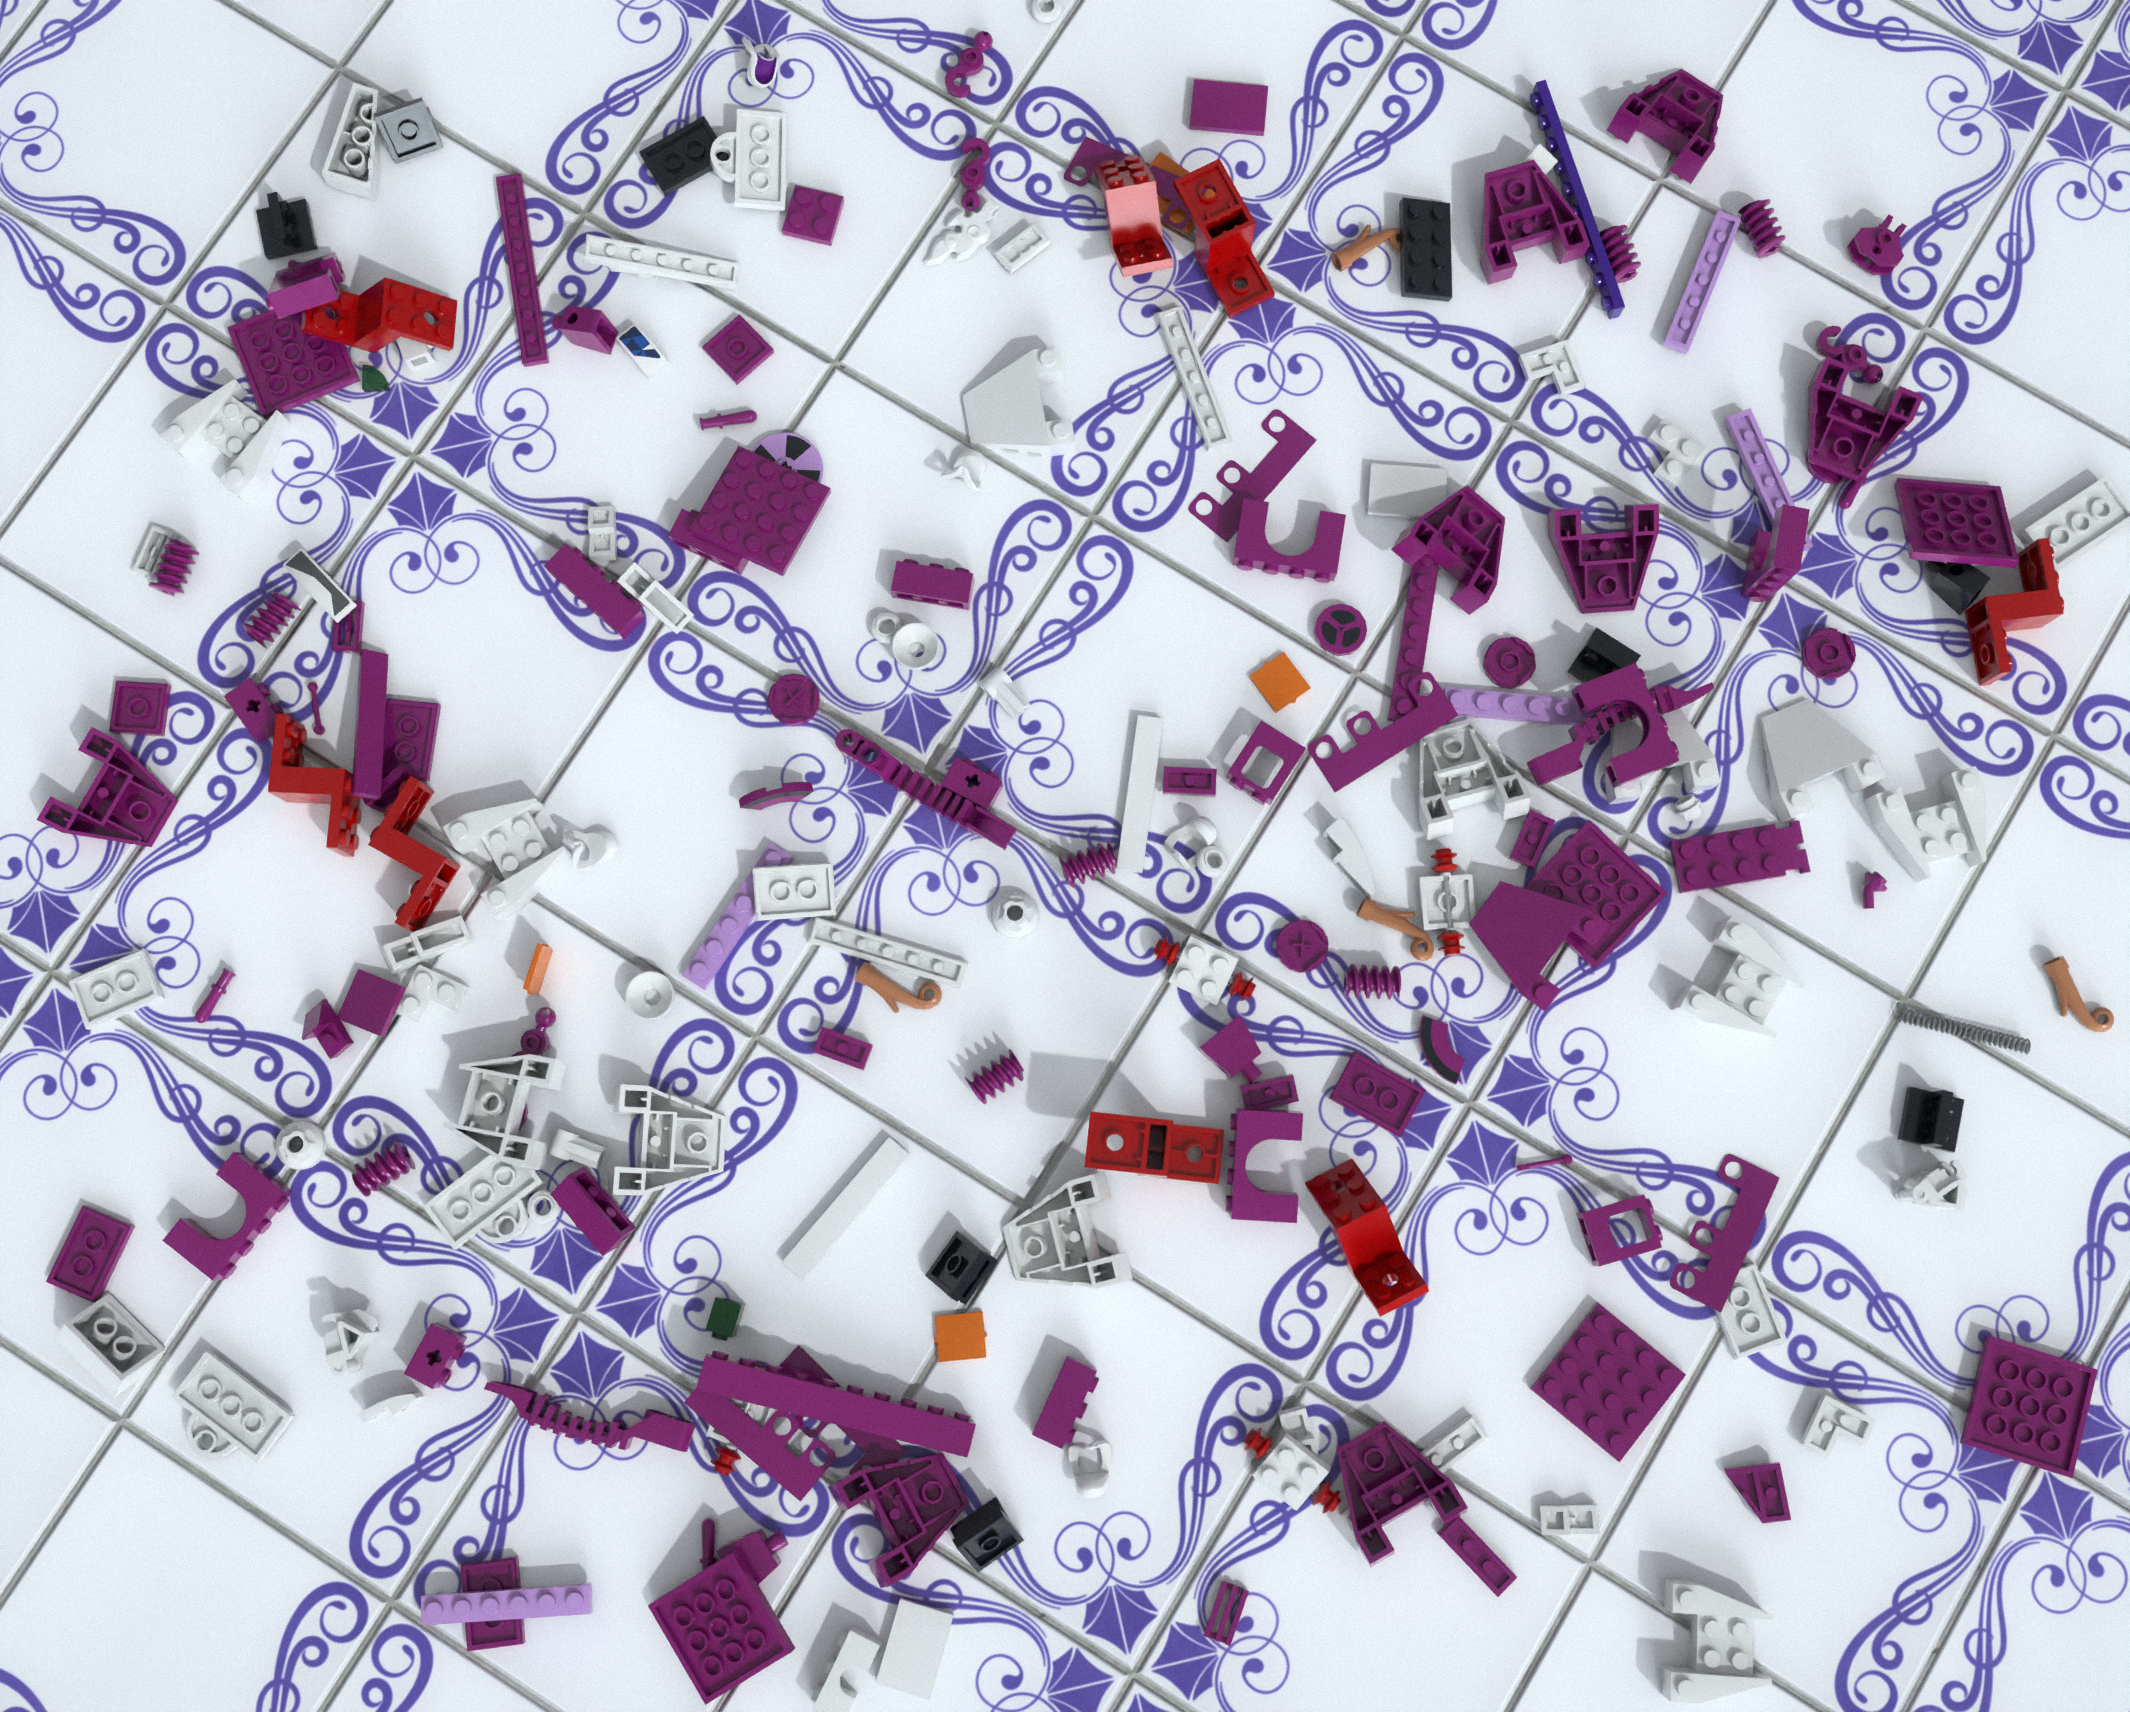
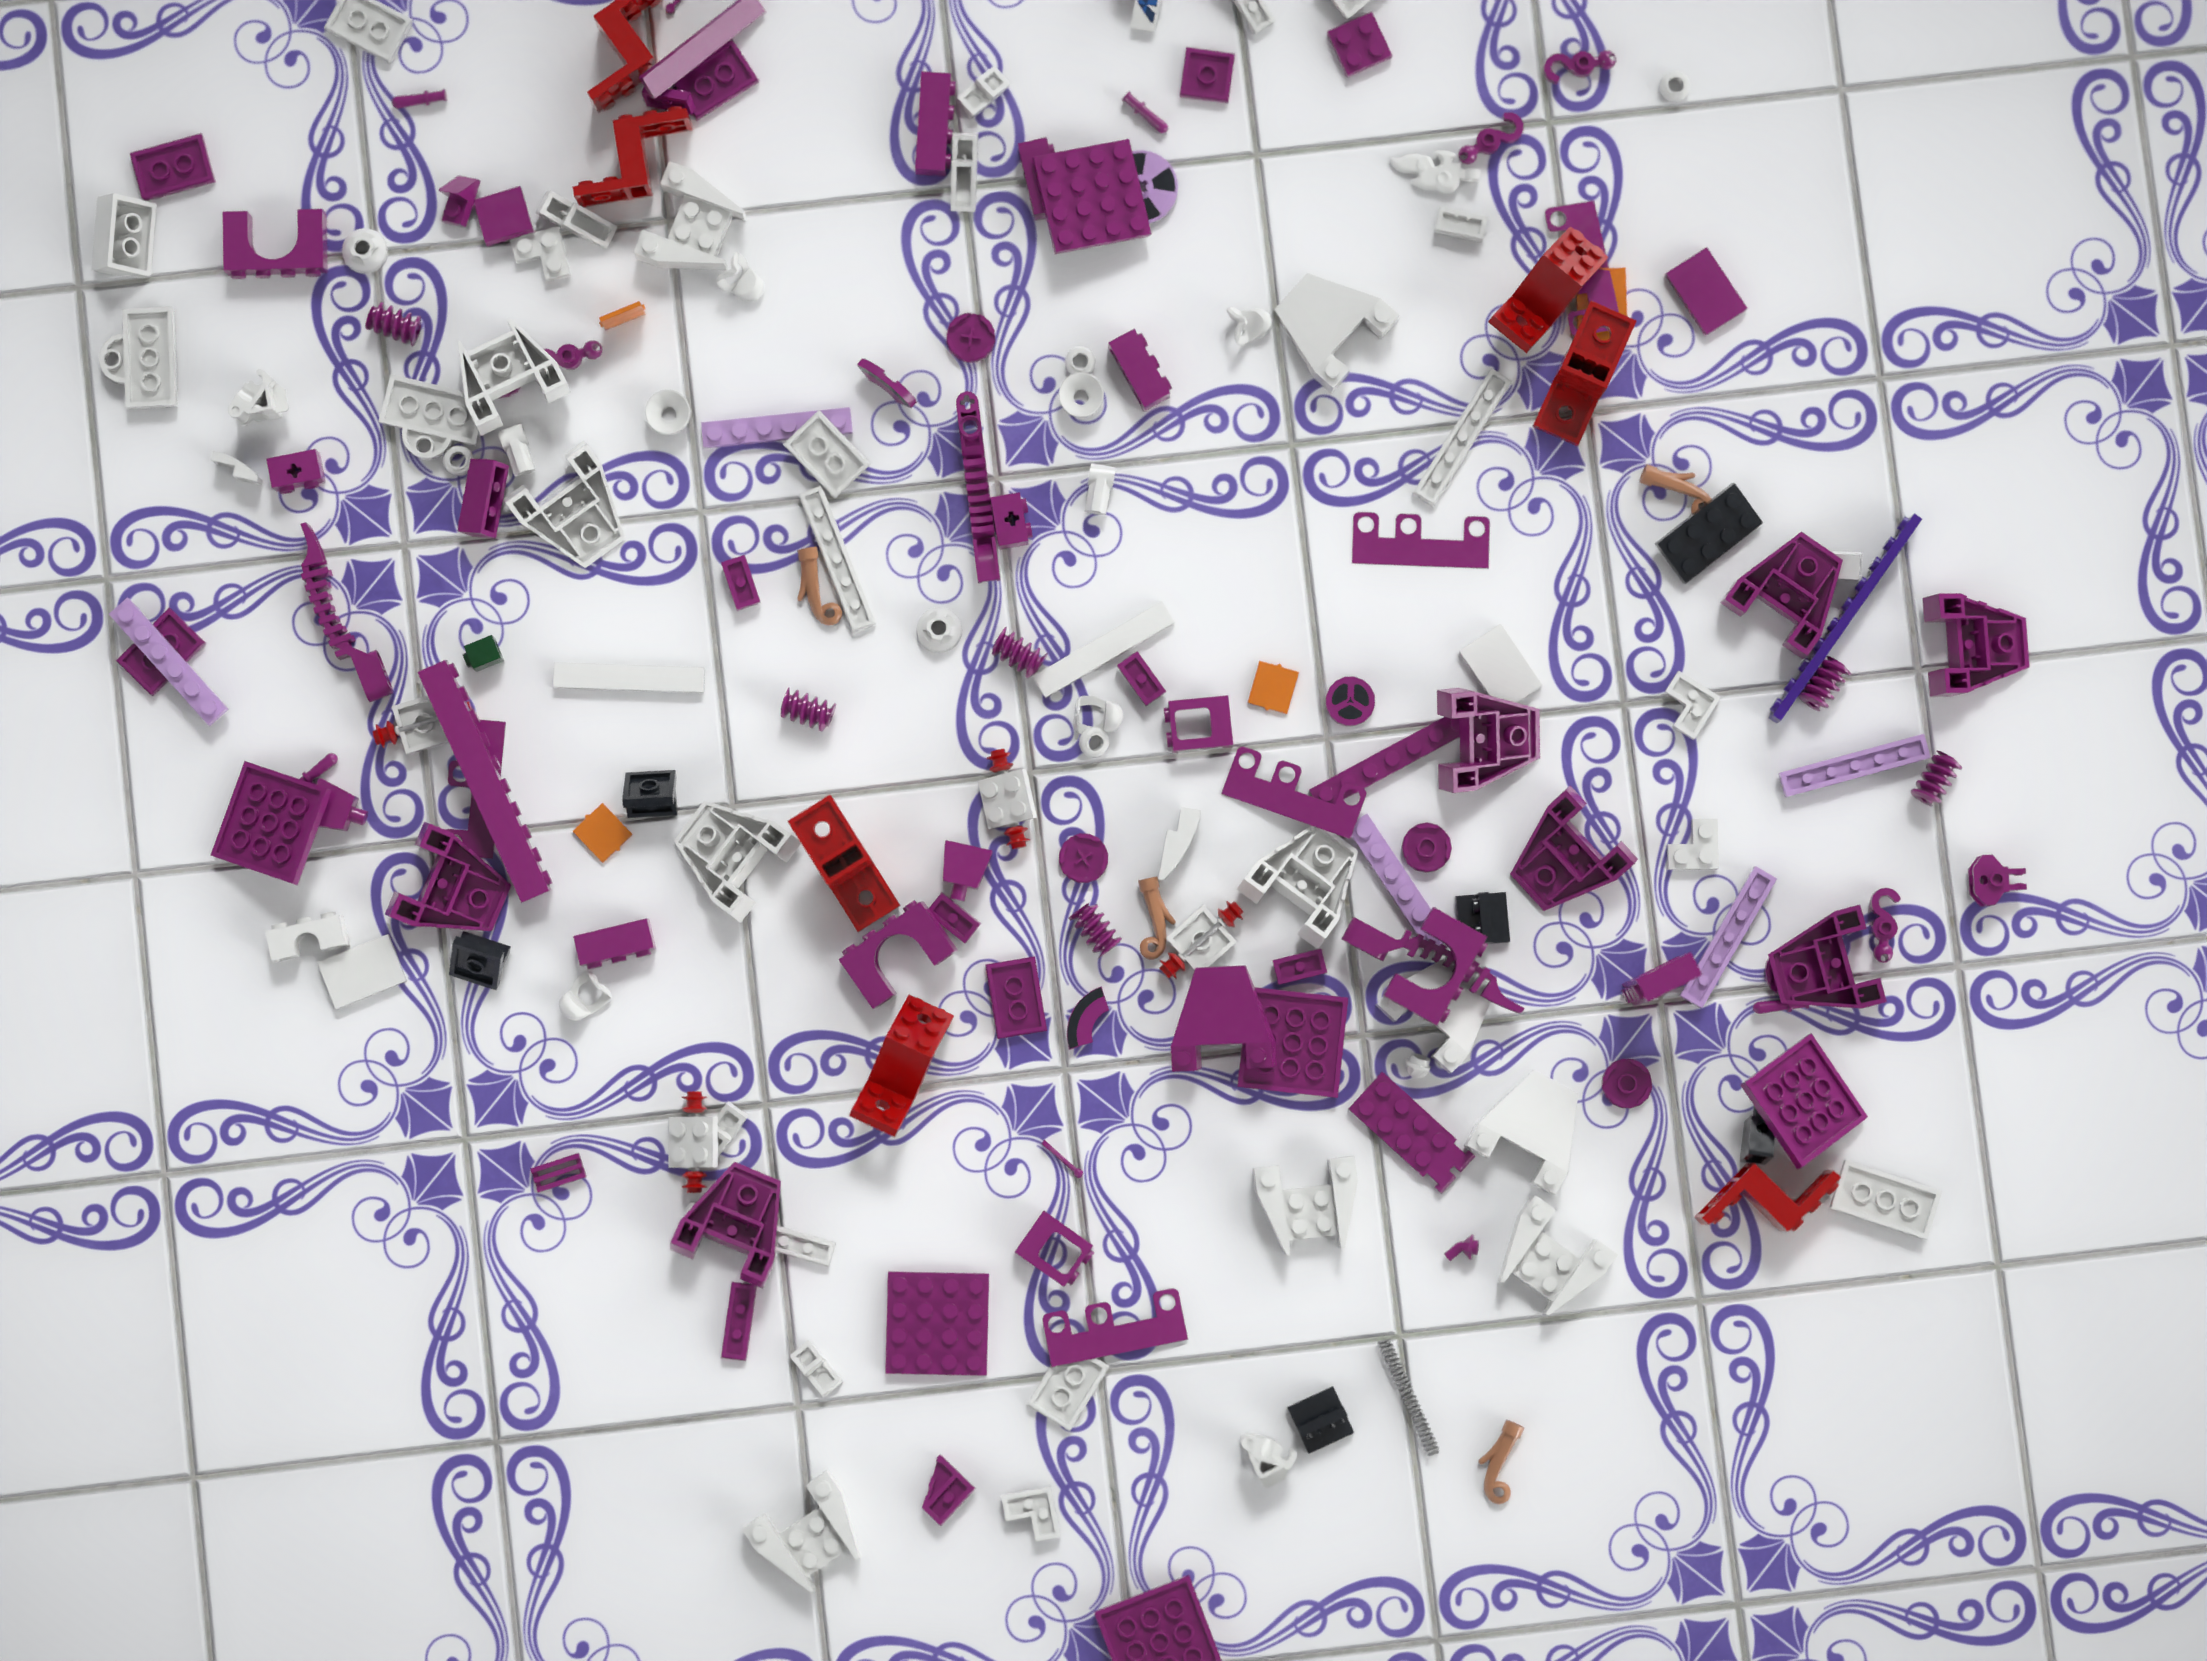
camera: 45 degrees right, 5 degrees up
magenta piece [684,1389,836,1502] -> none
magenta arch [1232,498,1346,583] -> none

